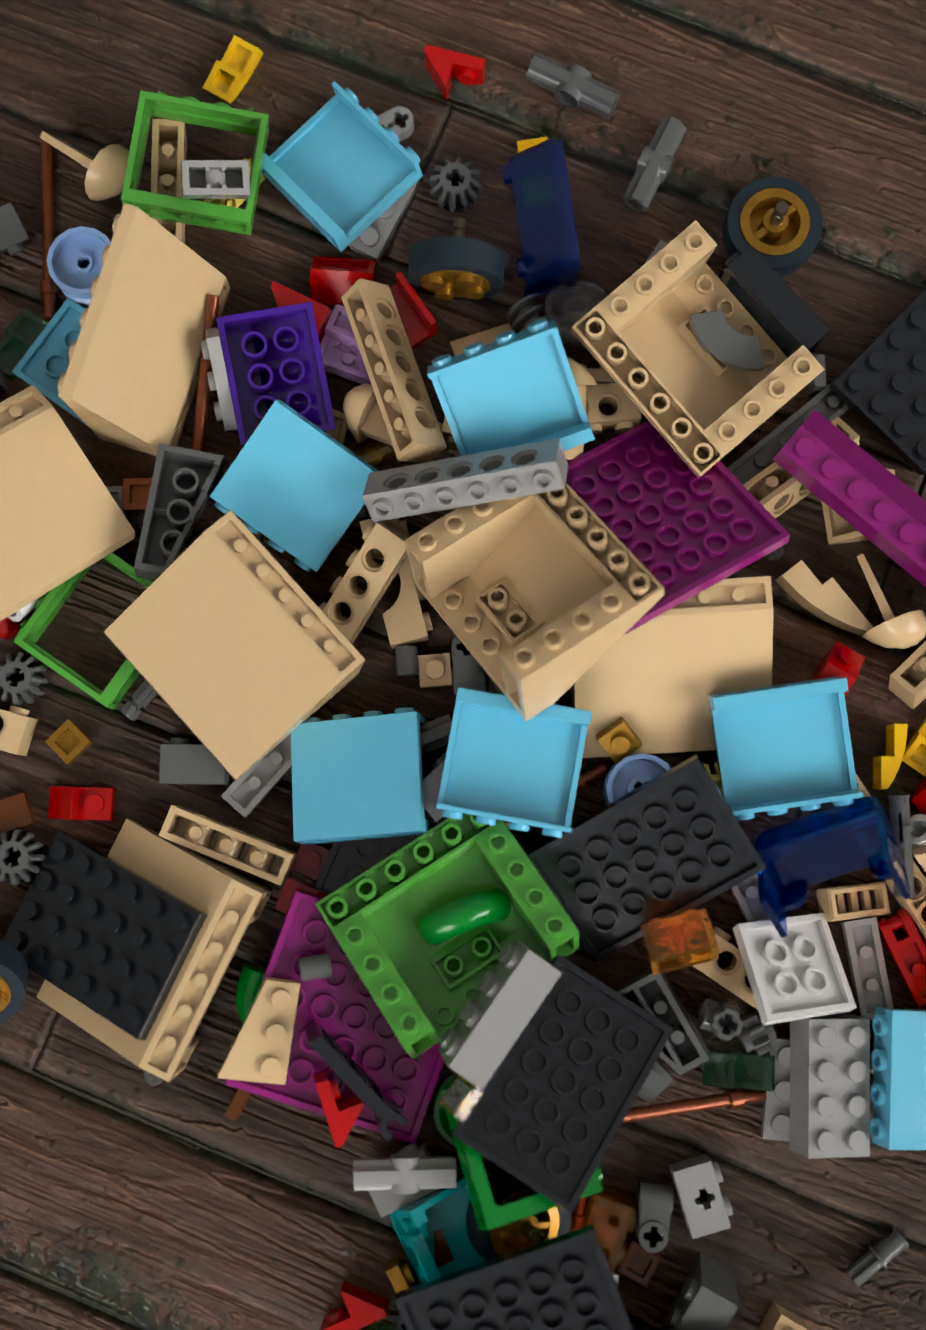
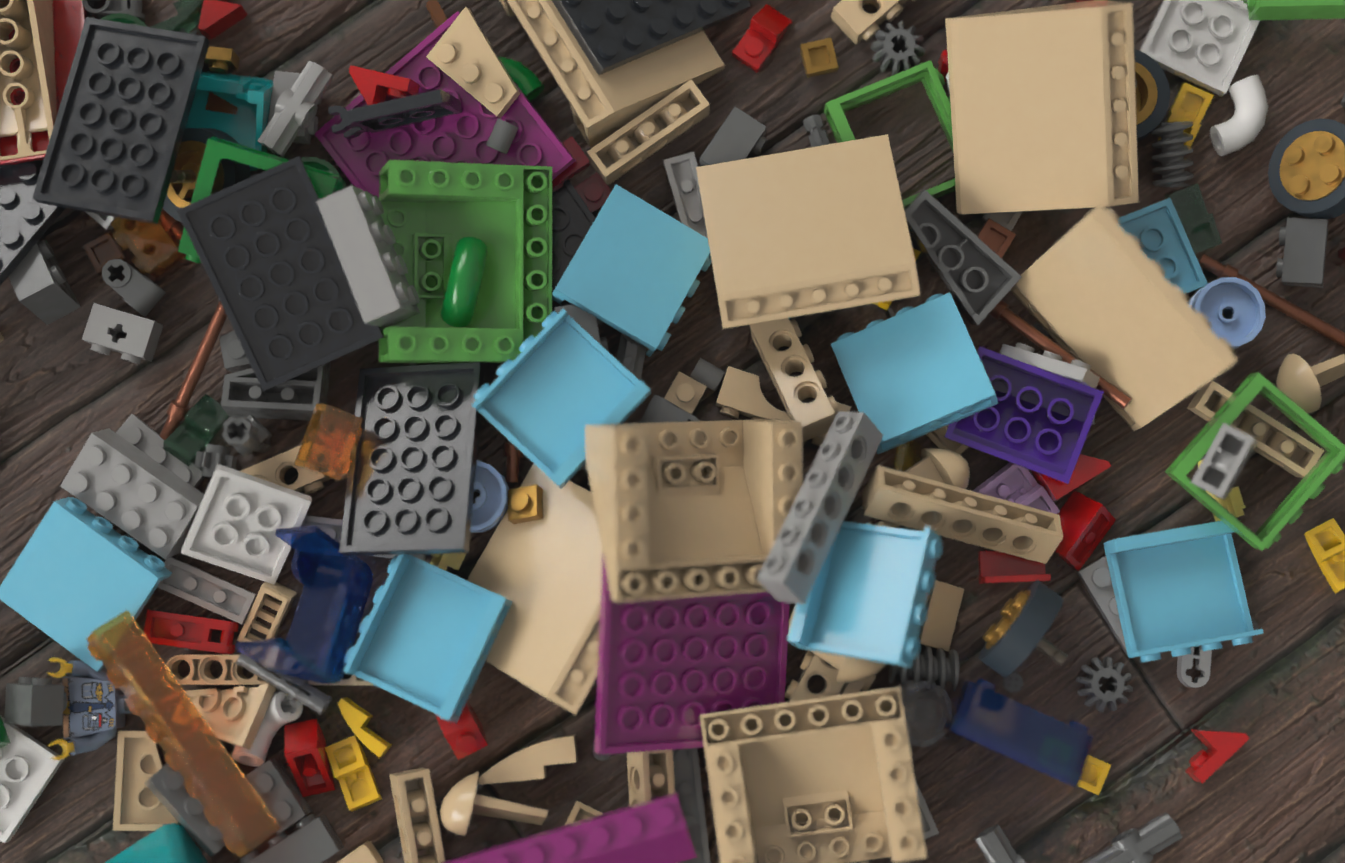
camera: 120 degrees right, 0 degrees up
tile [439,1075,483,1122] -> none
dark grey tile [689,310,765,371] -> none

